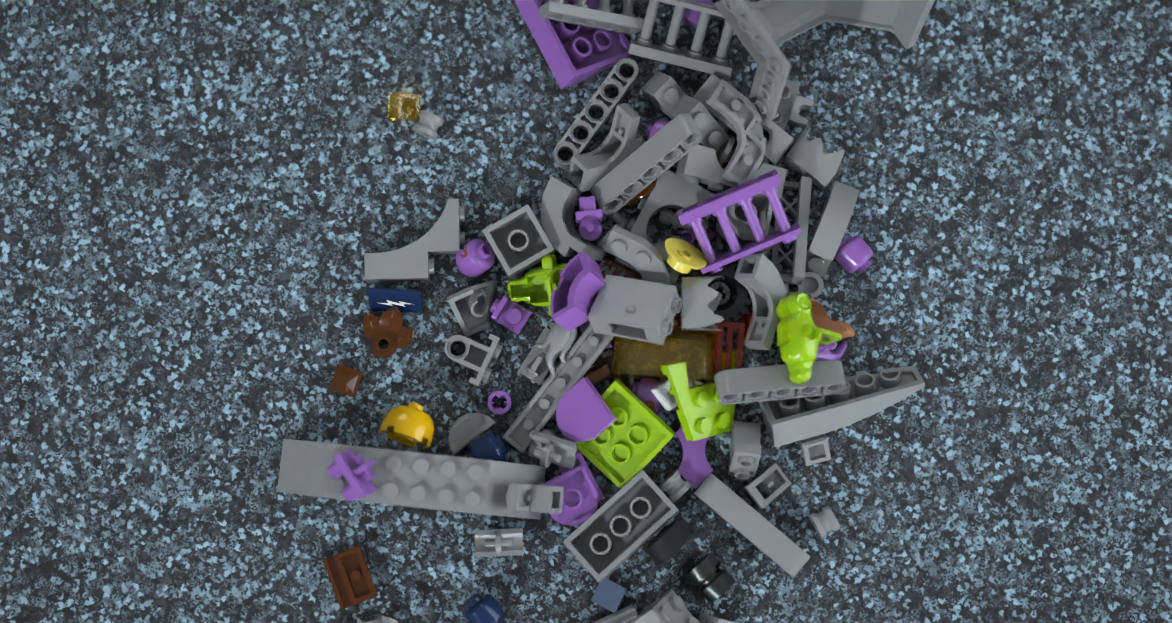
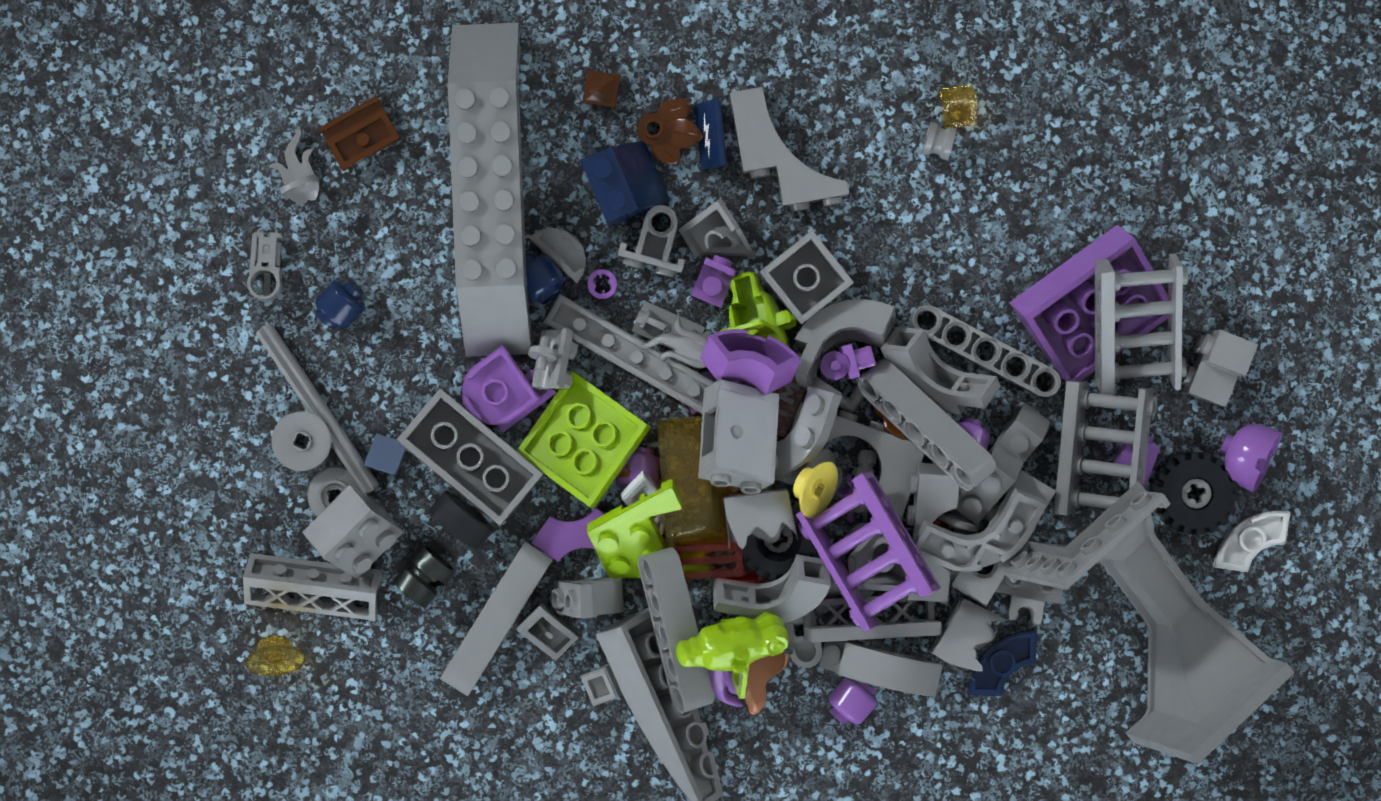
camera: 85 degrees right, 5 degrees up
medium lavender hips [327,449,377,502] -> none
yellow cylinder [379,402,434,449] -> none
medium lavender head [455,238,495,277] -> none
light grey hips [474,528,524,557] -> none
light grey brick [506,482,564,514] -> none
medium lavender tile [556,377,617,442] -> none
reddish brown tile [585,365,610,386] -> none
light grey wheel [658,469,691,503] -> none
light grey wheel [809,505,840,539] -> none
none -> dark blue slope [580,141,670,227]
none -> dark blue tile [967,630,1037,696]

